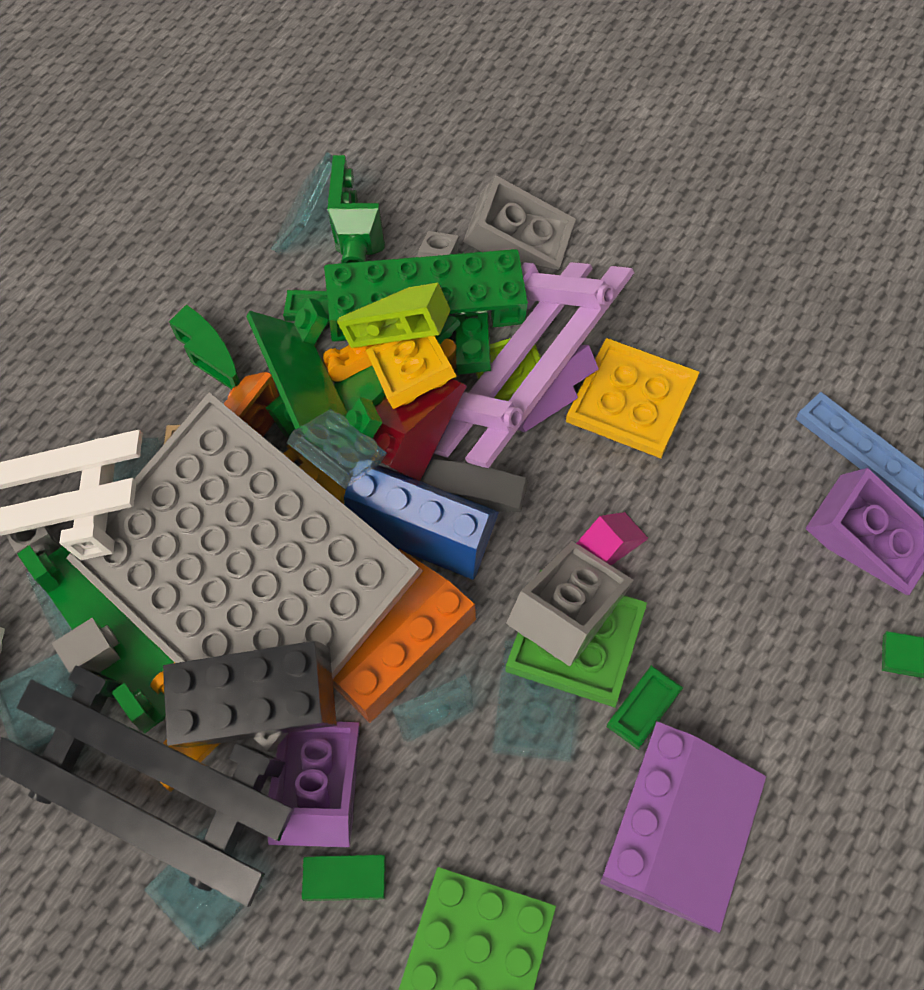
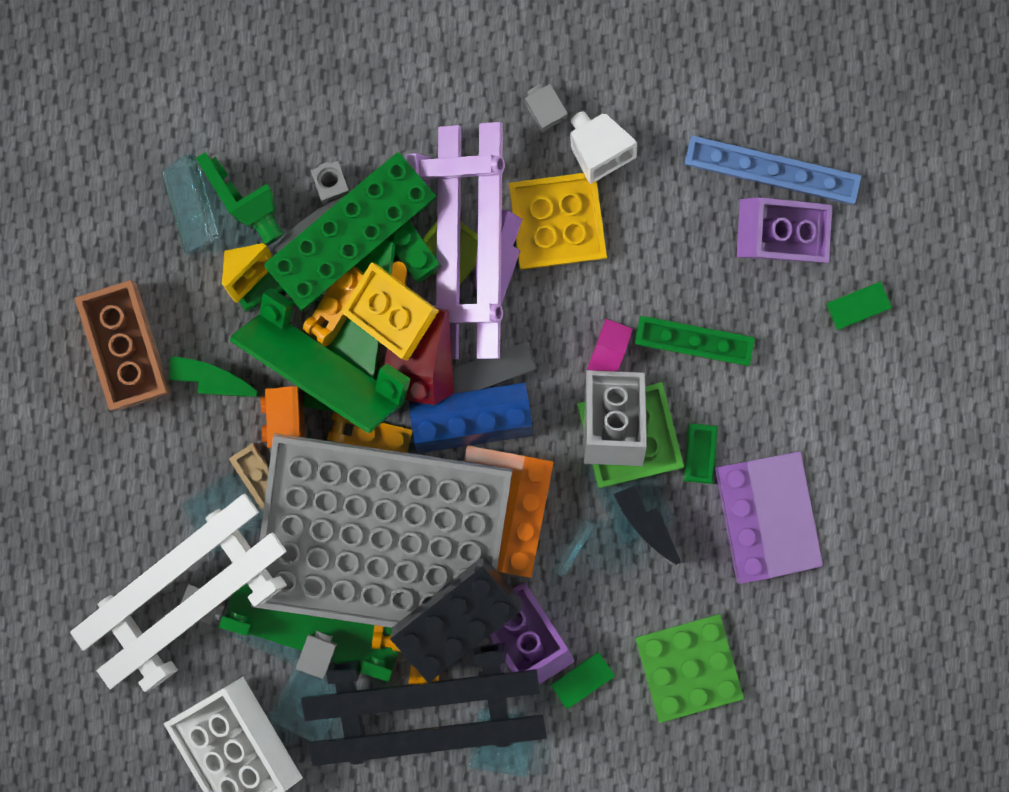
camera: 40 degrees left, 25 degrees up
clear light blue plate [287,409,387,489] -> none
lime slope [337,283,450,348] -> none
light grey slope [463,175,576,270] -> none
none -> nougat brick [75,280,171,412]
none -> yellow slope [222,243,273,303]
none -> light grey brick [525,84,568,132]
none -> white torso [570,111,637,184]
none -> black slope [613,485,681,565]
none -> green plate [634,316,755,367]

